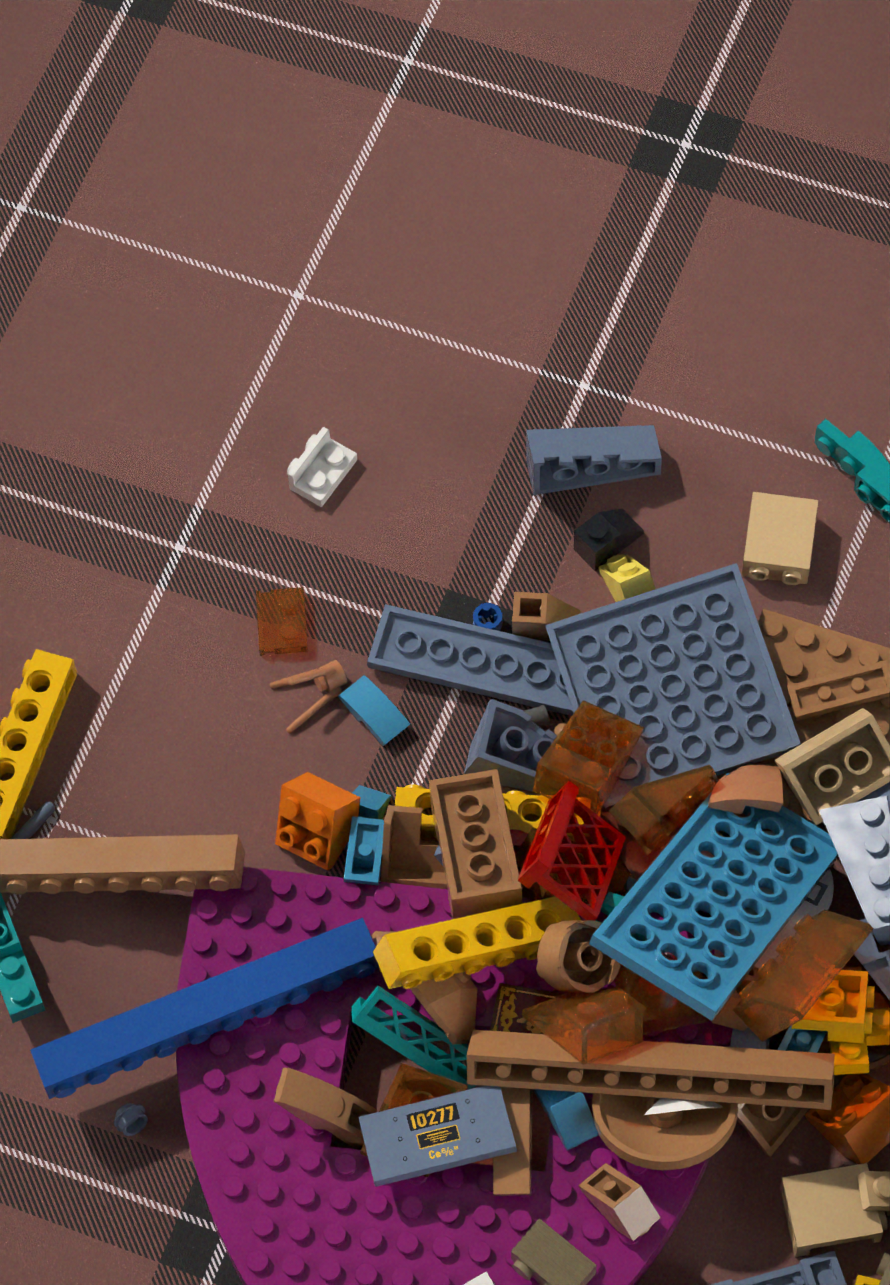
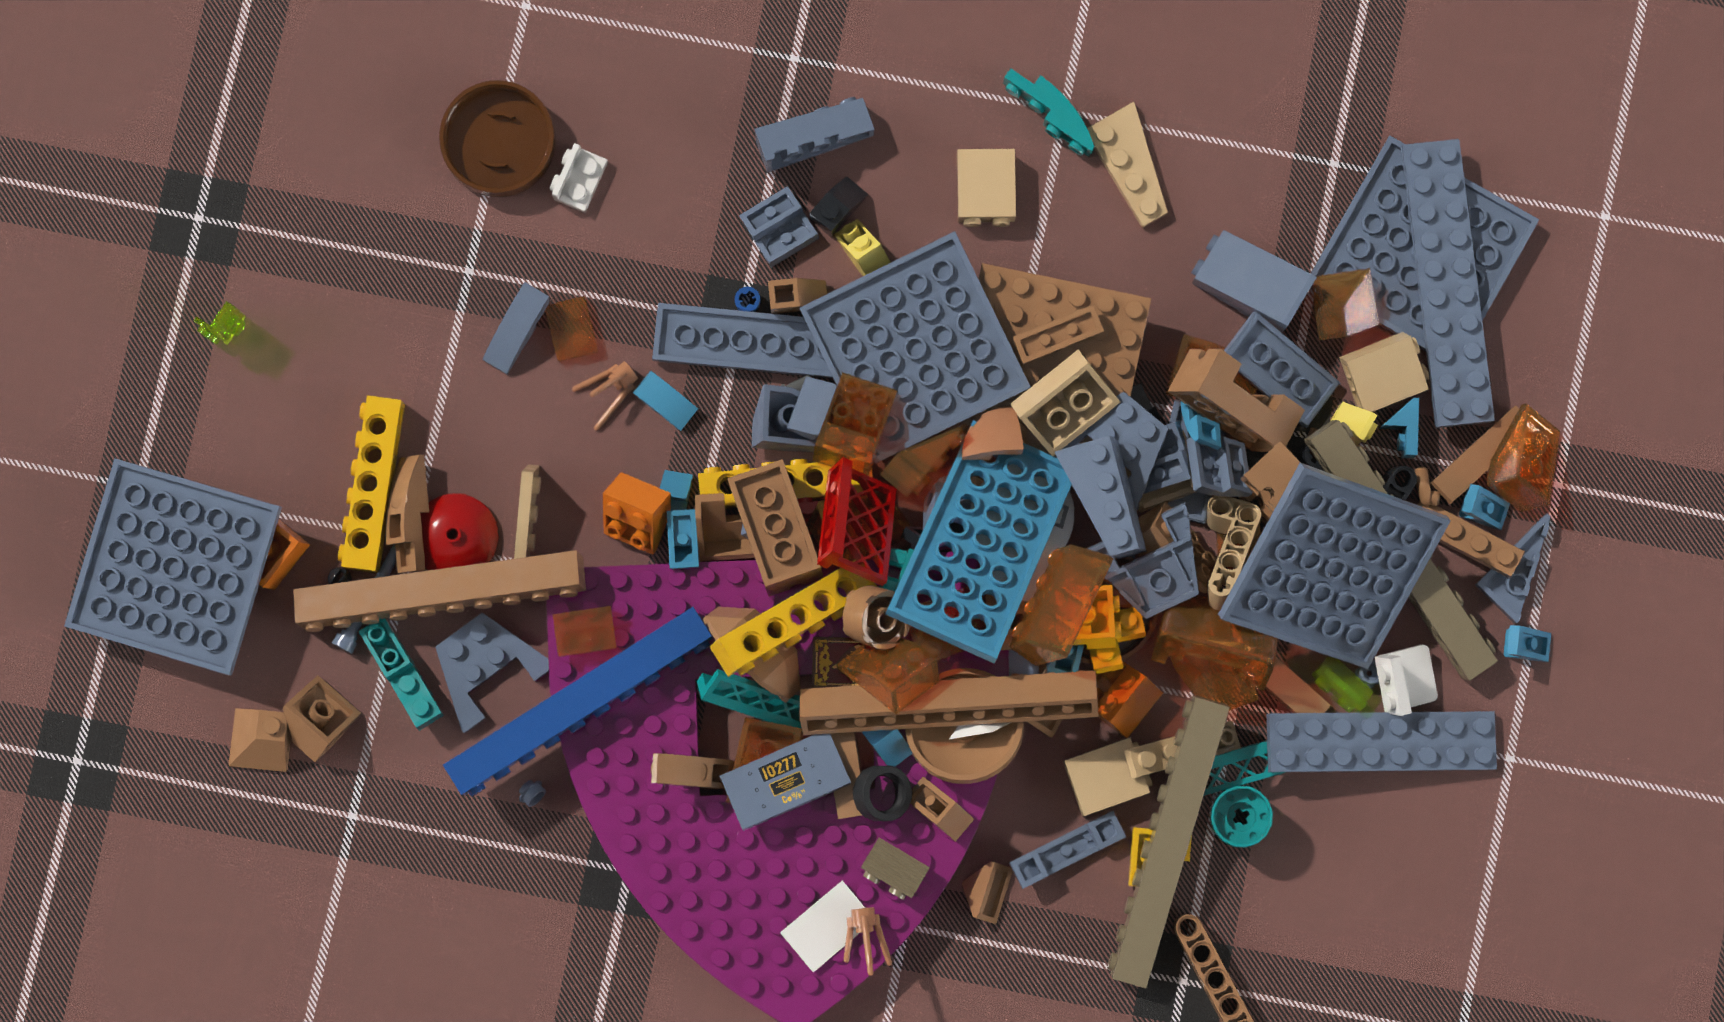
camera: 15 degrees left, 20 degrees up
none -> medium nougat slope [385,455,429,573]
none -> red dish [420,493,499,571]
none -> sand blue wing [435,613,549,733]
none -> reddish brown piece [439,80,556,197]
none -> sand blue slope [482,282,551,374]
none -> tan wing [514,464,541,559]
none -> clear orange plate [552,606,617,657]
none -> sand blue slope [739,186,820,268]
none -> sand blue slope [787,377,837,440]
none -> black tyre [853,766,912,821]

